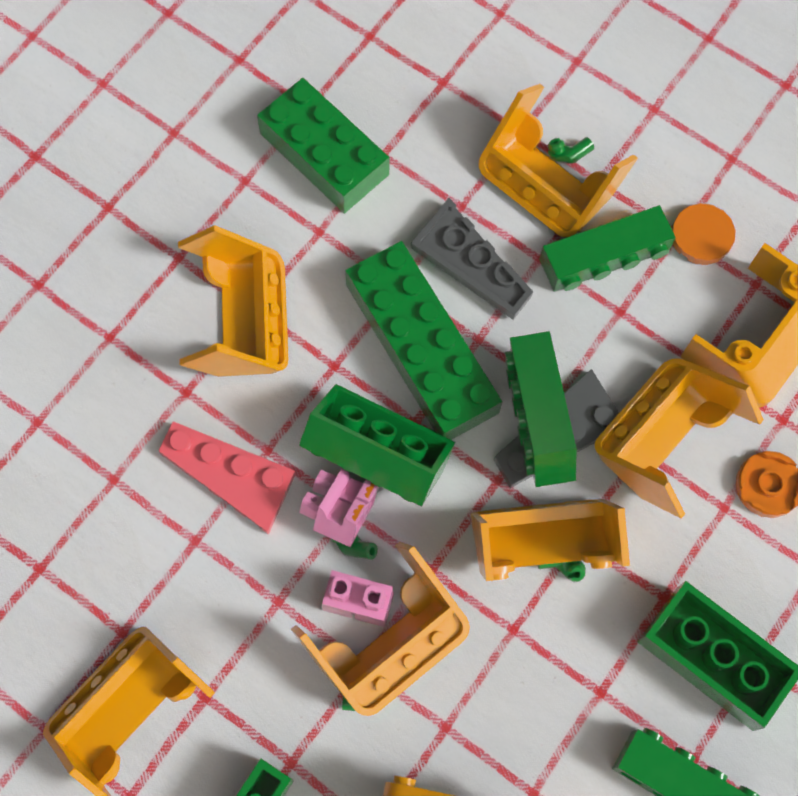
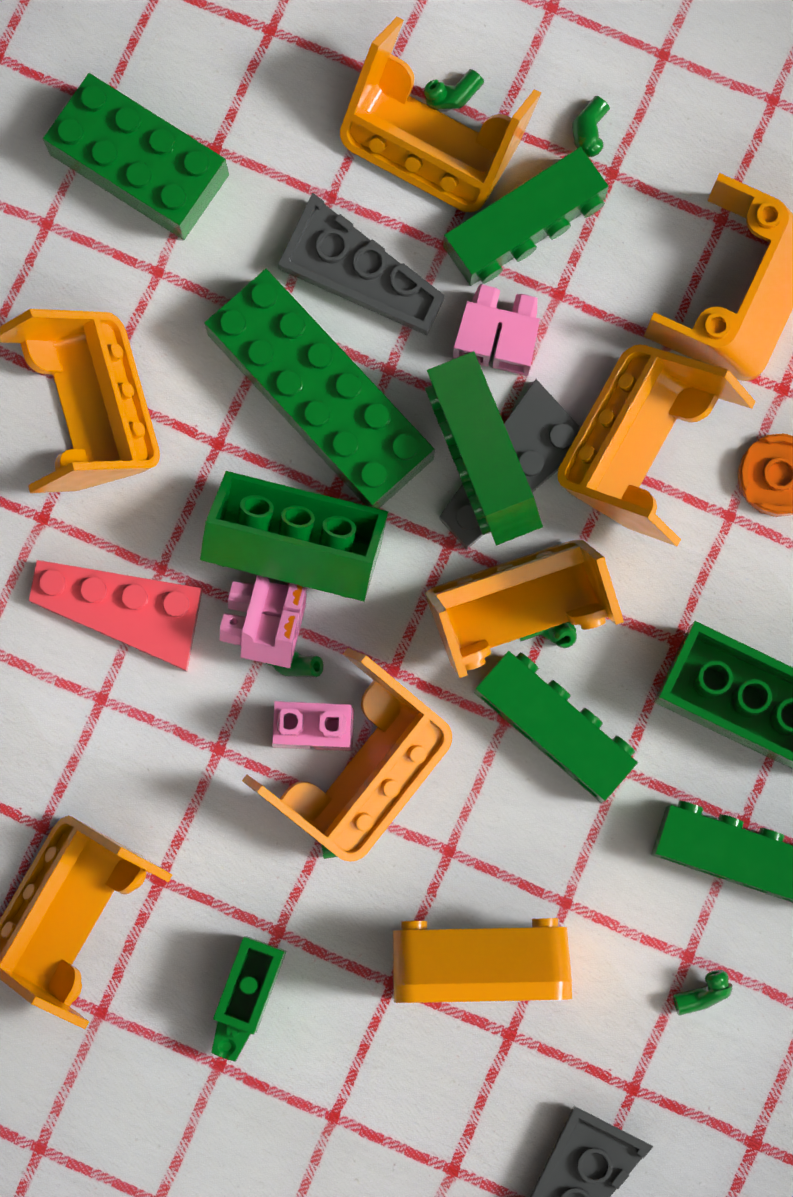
camera: 10 degrees left, 10 degrees up
orange tile [672,203,736,265] -> none
none -> bright pink hips [453,284,540,376]
none -> green brick [474,651,638,803]
none -> green arm [572,96,610,157]

